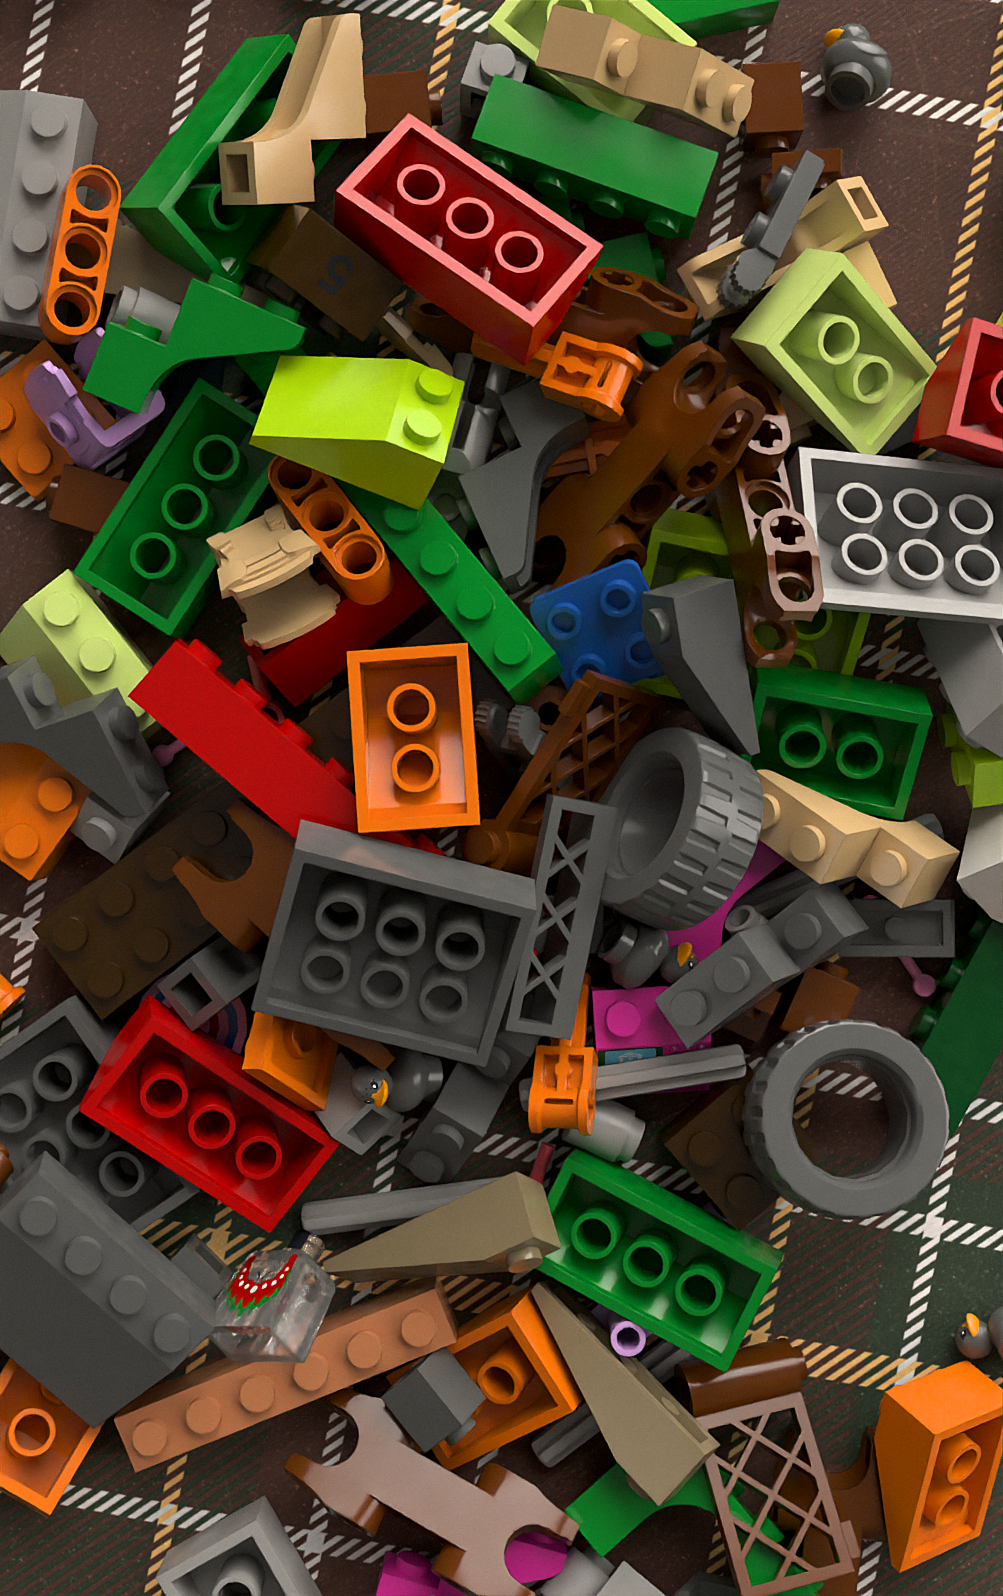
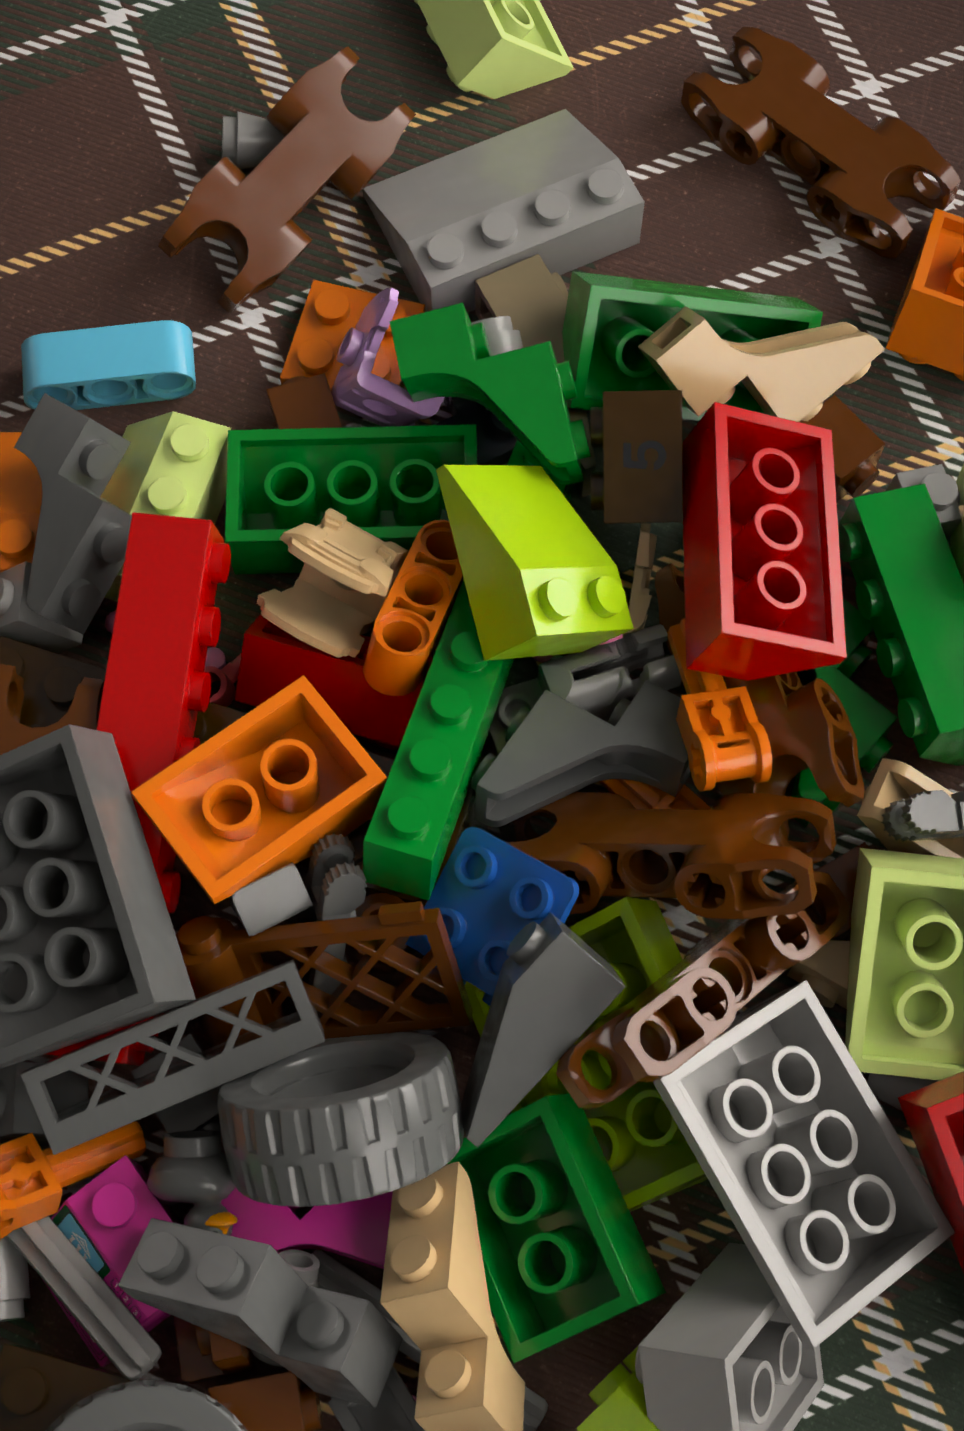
camera: 55 degrees right, 20 degrees down
orange beam [38,164,121,345] -> none
none -> slope [229,863,313,936]

